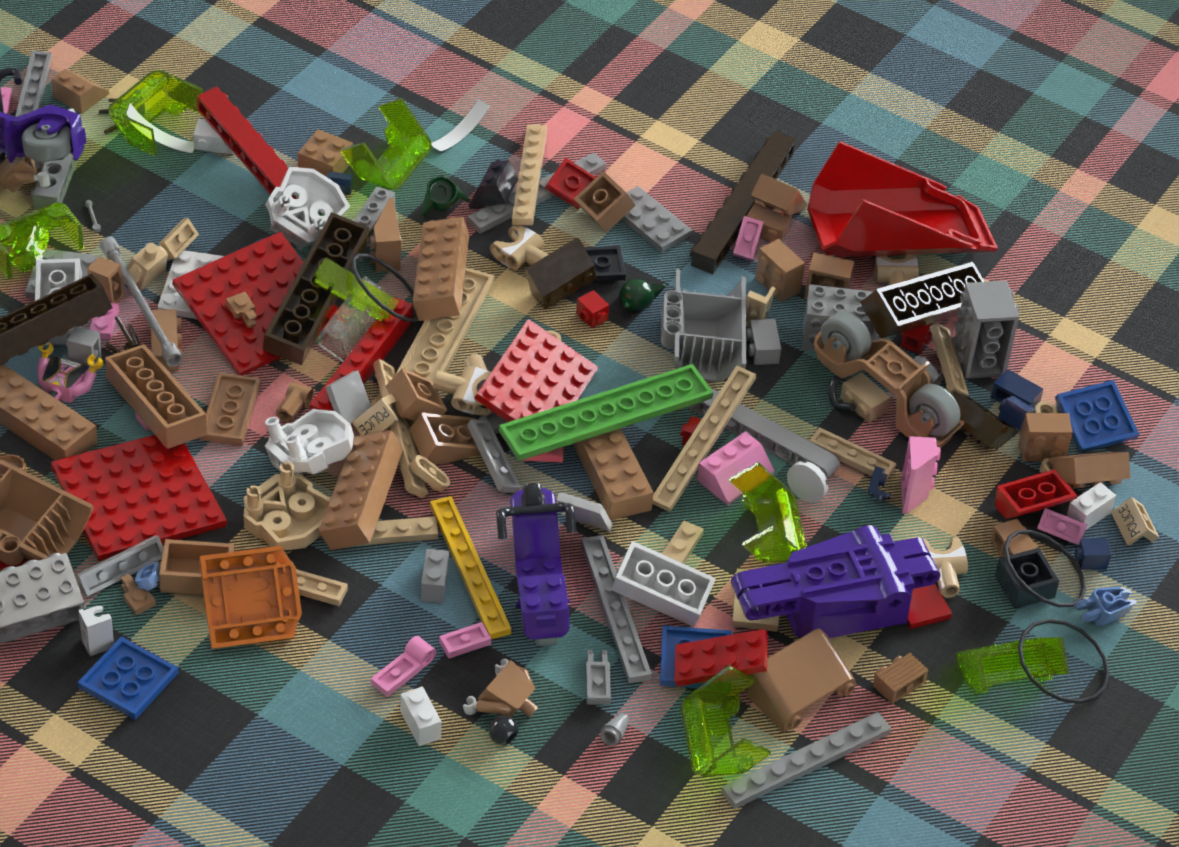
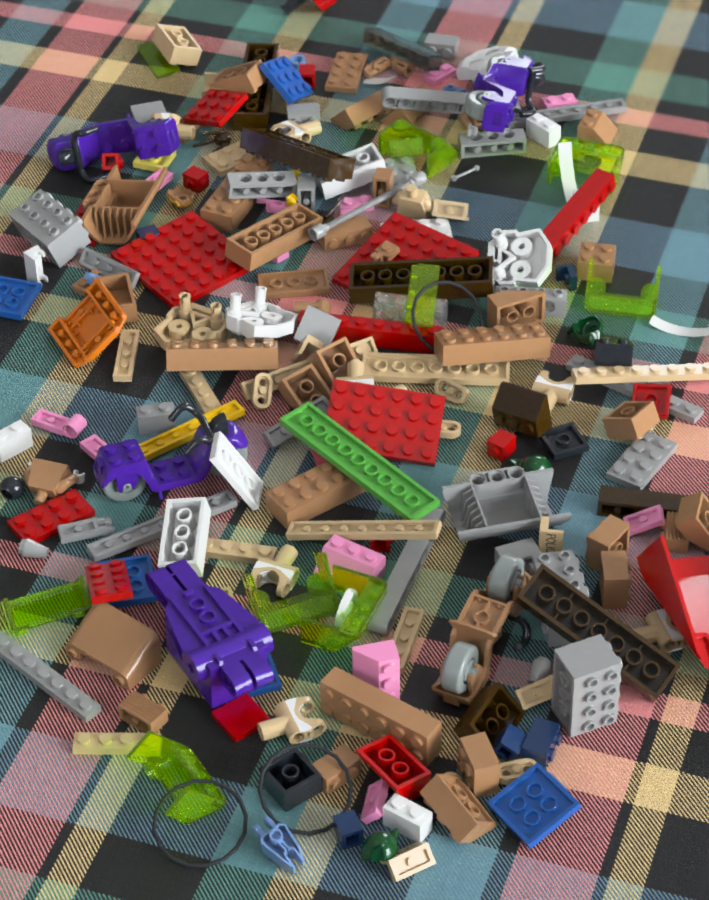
camera: 80 degrees right, 5 degrees down
none -> red plate [7,488,95,543]
none -> tan plate [72,732,161,755]
none -> light grey brick [225,171,297,199]
none -> tan connector [249,544,299,598]
none -> clear neon green windscreen [300,565,387,652]
none -> medium nougat brick [320,666,442,767]
none -> dark green piece [361,828,399,862]
none -> tan plate [434,377,469,405]

